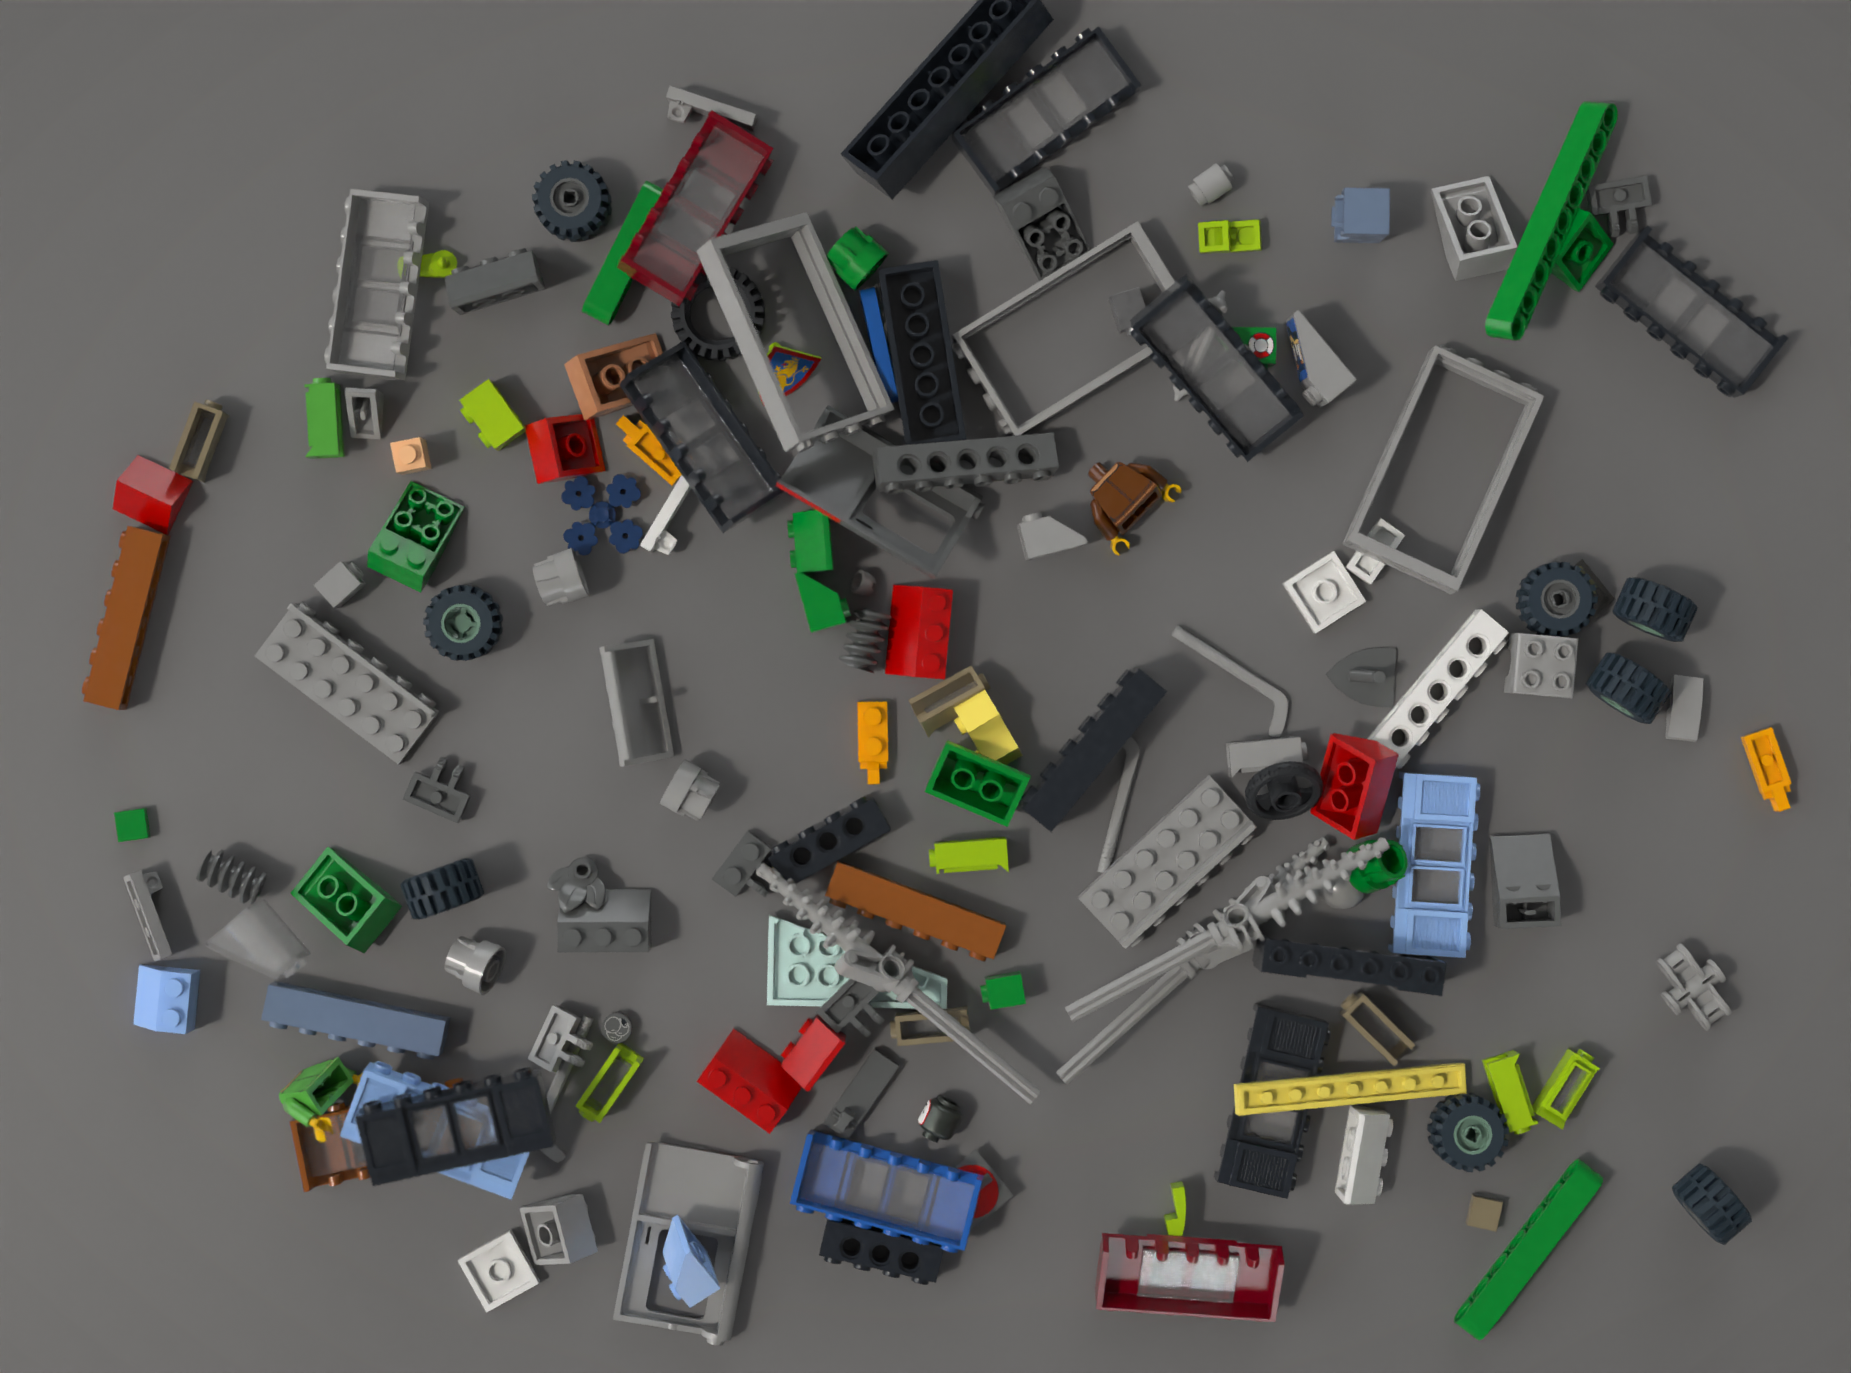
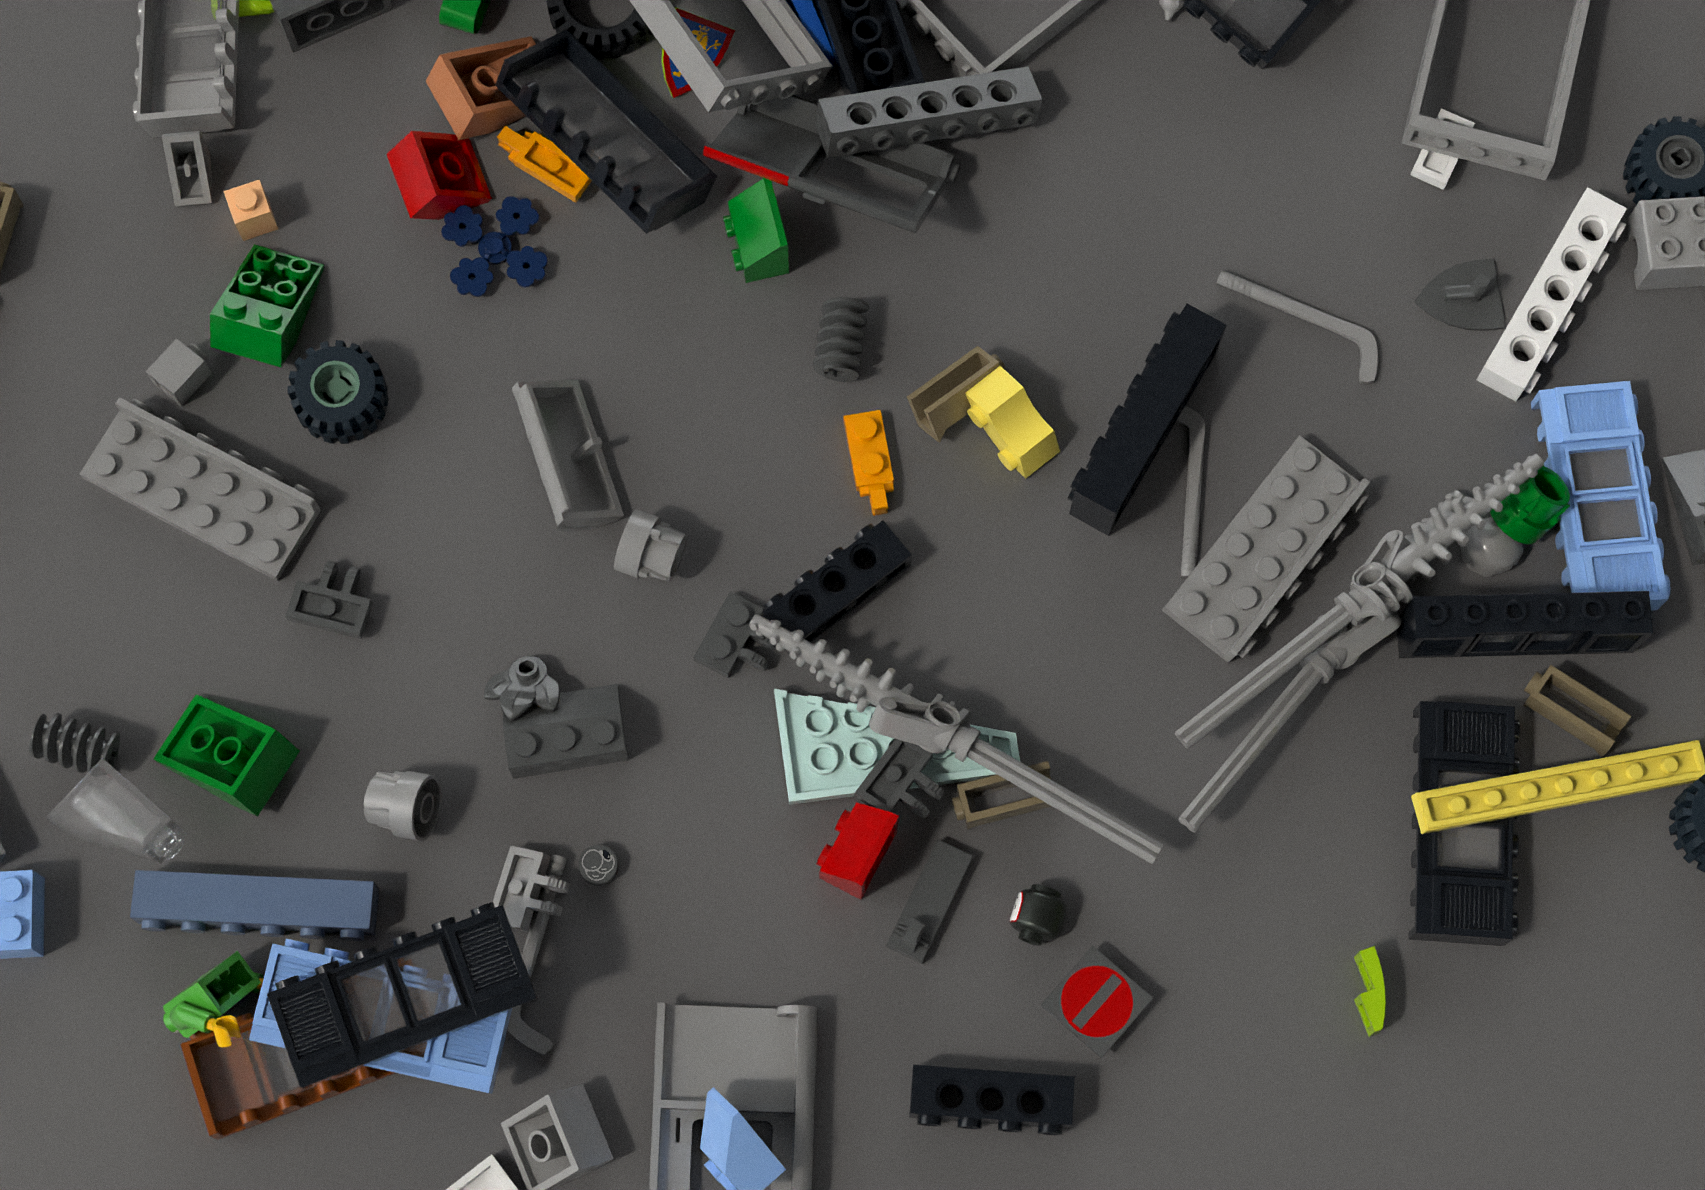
camera: 10 degrees left, 15 degrees down
bright green window [304,378,344,459] -> none
black wheel [400,858,484,920] -> none
lime brick [459,379,526,451] -> none
light grey piece [532,548,589,606] -> none
window [575,1043,644,1123] -> none
white hinge [640,475,691,555] -> none
red slope [696,1028,802,1134] -> none
clear window [790,1130,984,1253] -> none
green slope [794,572,851,633] -> none
dark orange brick [825,860,1006,962] -> none
light grey hinge [850,570,876,596] -> none
red slope [885,585,953,680] -> none
green slope [924,740,1031,827] -> none
lime window [929,837,1009,874] -> none
green brick [980,971,1026,1010] -> none
light grey slope [1017,512,1087,561] -> none
reddish brown torso [1088,462,1182,556] -> none
dark red window [1095,1233,1285,1322] -> none
light grey window [1225,736,1307,778] -> none
black wheel [1245,761,1323,820] -> none
white tile [1282,551,1366,634] -> none
red slope [1310,733,1399,840] -> none
white slope [1335,1105,1393,1204] -> none

